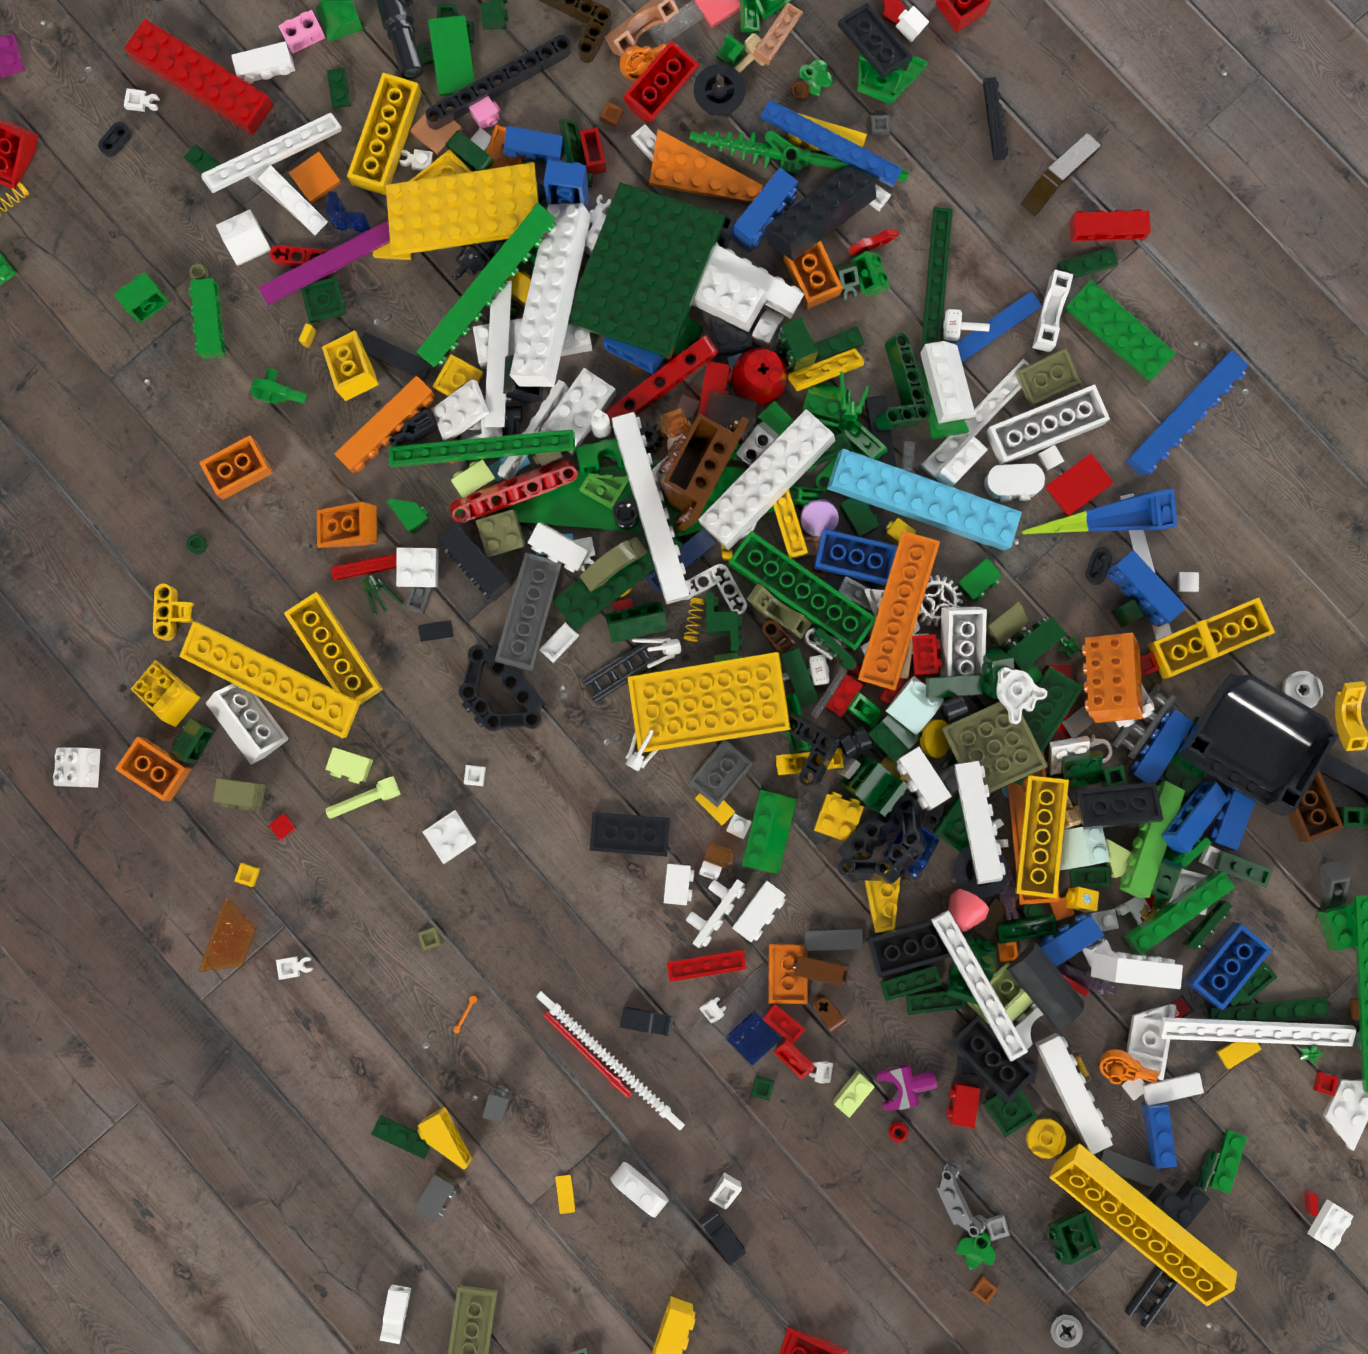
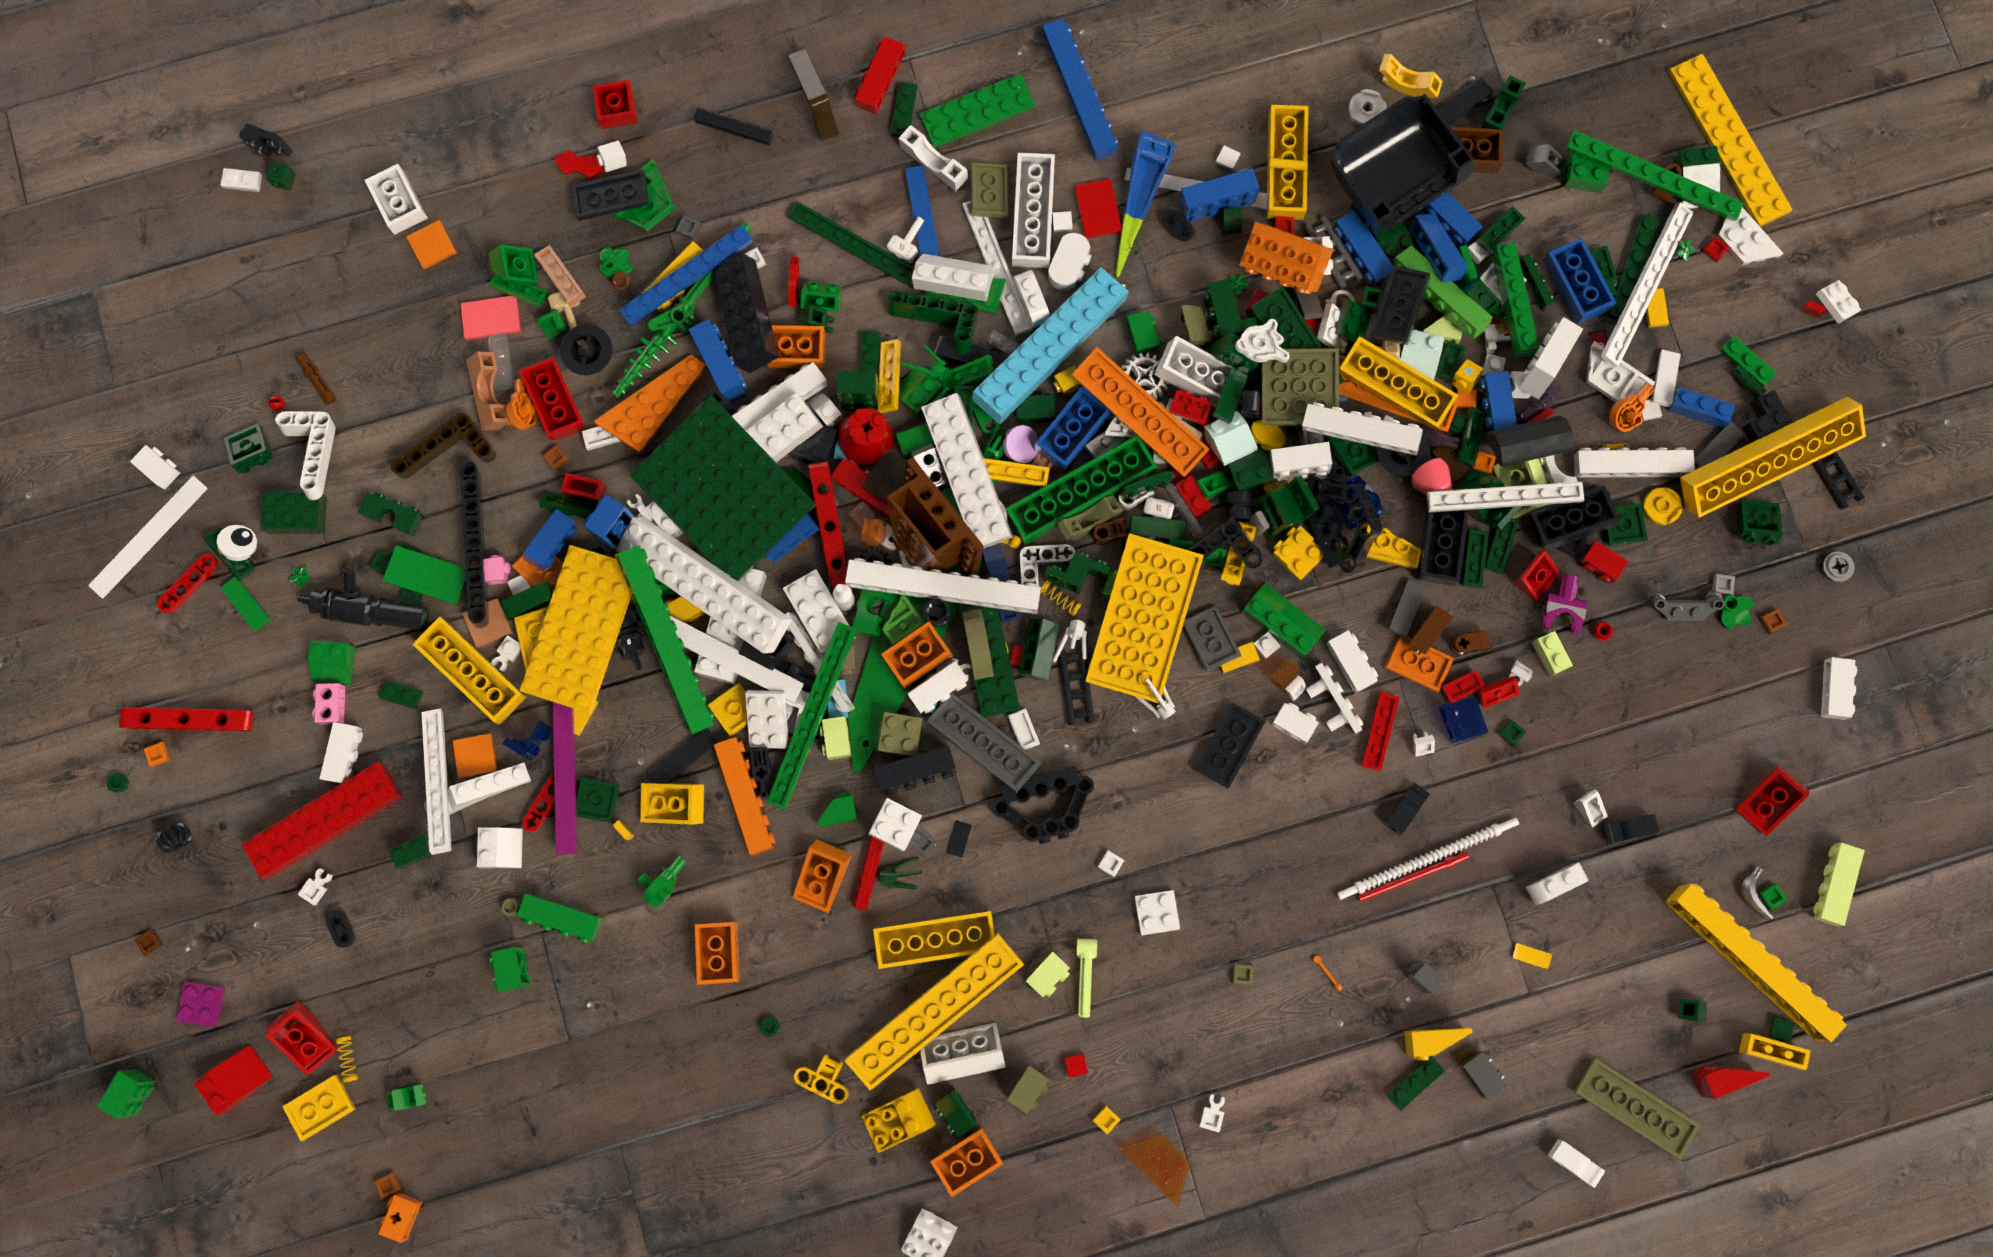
camera: 60 degrees left, 5 degrees down
red beam [449,460,577,523] -> none
none -> orange brick [881,622,953,689]
none -> red slope [1513,549,1560,602]

